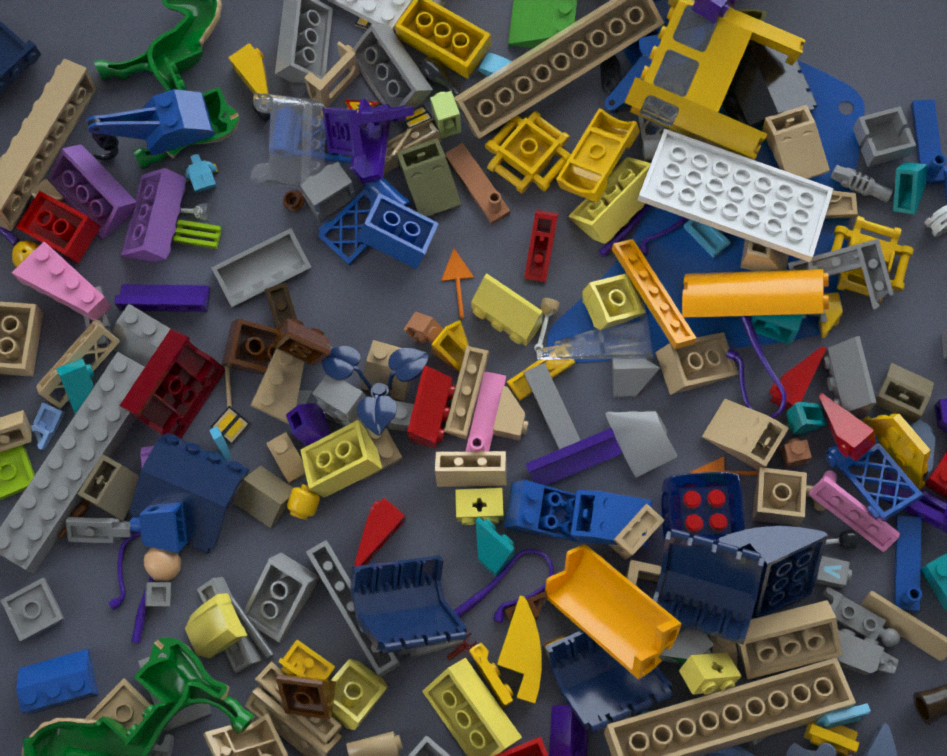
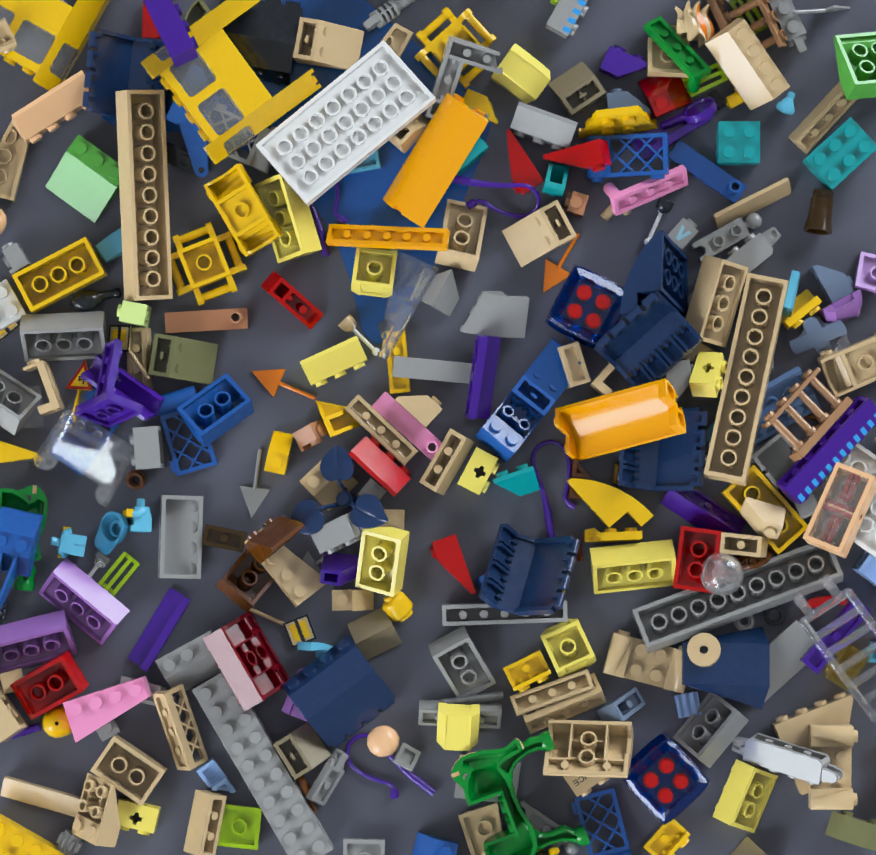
camera: 70 degrees left, 15 degrees up
teal slope [56,358,95,415] -> none
blue torso [130,502,188,553] -> none
reddish brown slope [276,675,336,720] -> none
tan slope [752,467,807,526] -> none
none -> dark azure cap [94,511,129,555]
none -> light grey plate [96,719,121,742]
none -> medium azure piece [122,498,152,533]
none -> light grey piece [240,449,271,518]
none -> yellow slope [264,431,294,475]
none -> light yellow slope [491,43,550,104]

